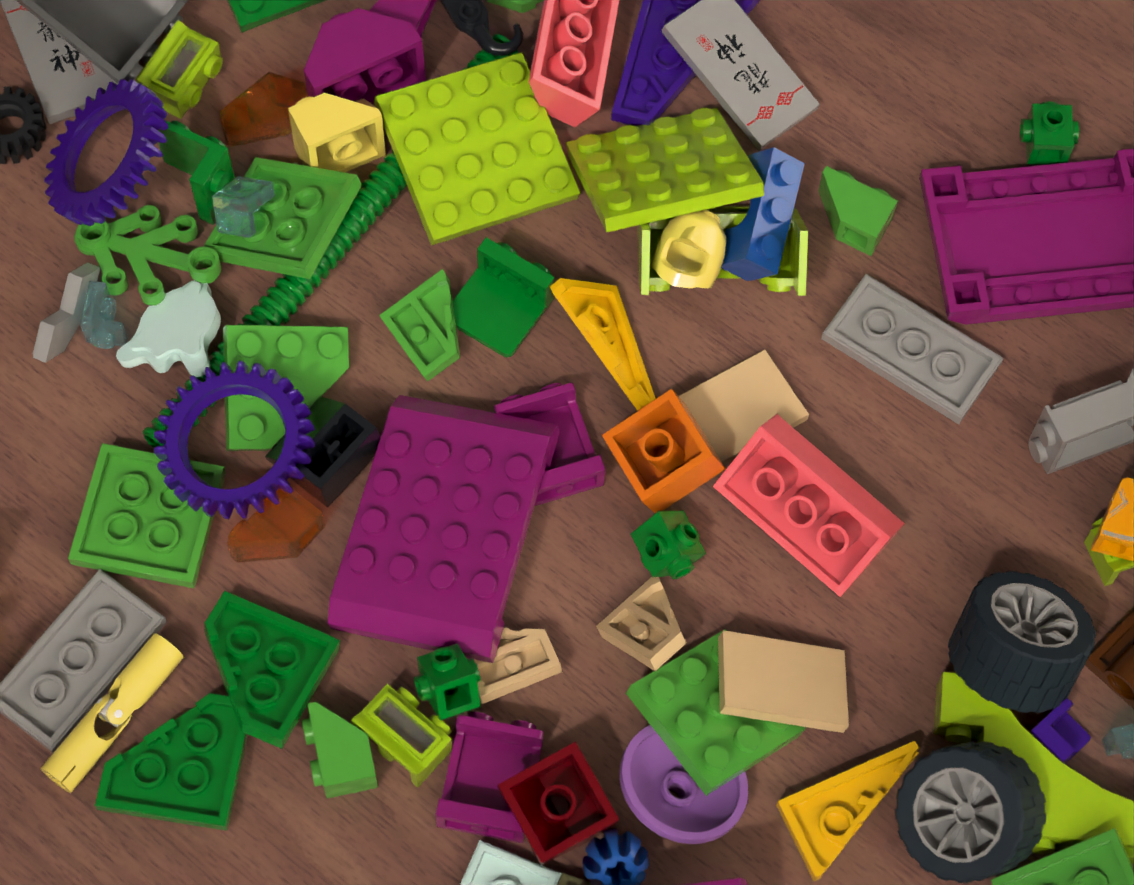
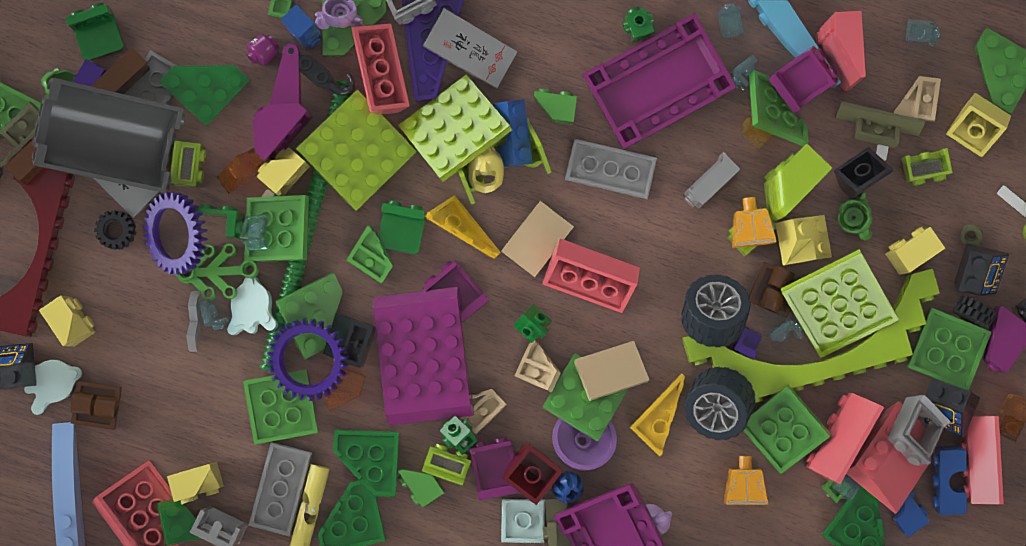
camera: 20 degrees left, 20 degrees up
orange brick [602,389,726,514] -> none

